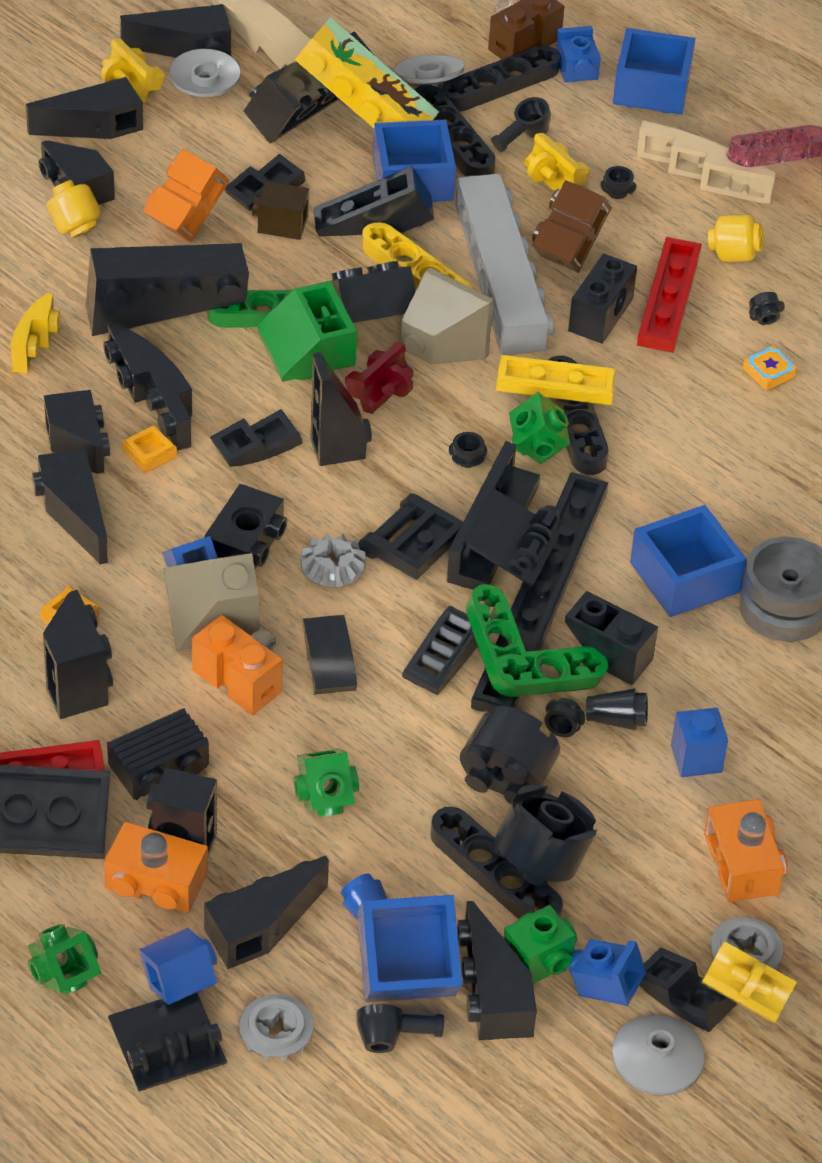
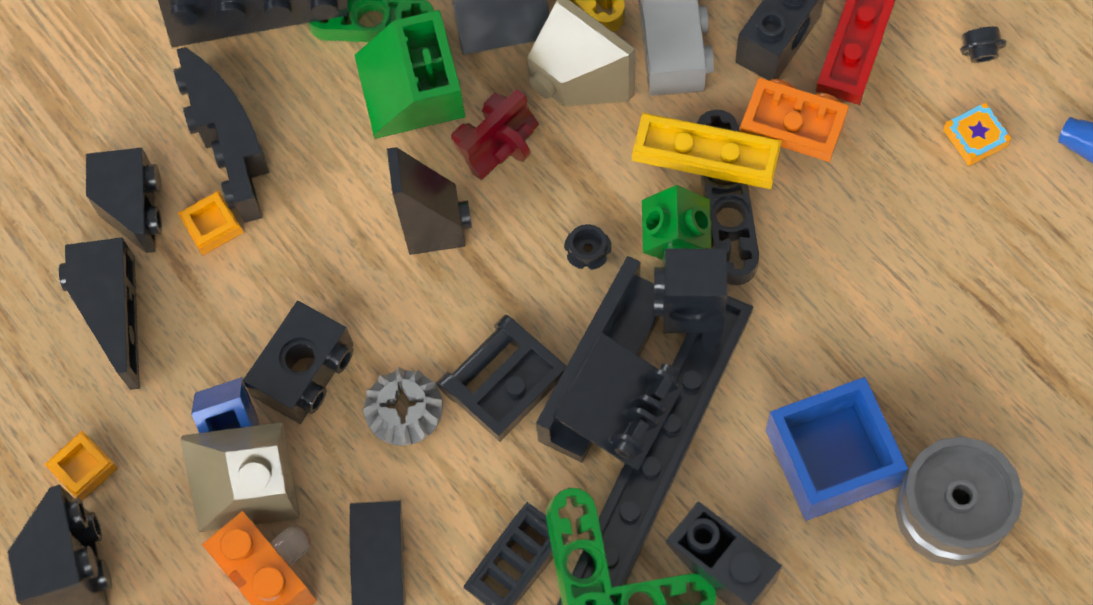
camera: 15 degrees right, 20 degrees up
yellow slope [10,293,61,373] -> none
black slope [210,409,302,467] -> none
none -> black brick [654,249,727,334]
none -> orange bracket [740,78,849,162]

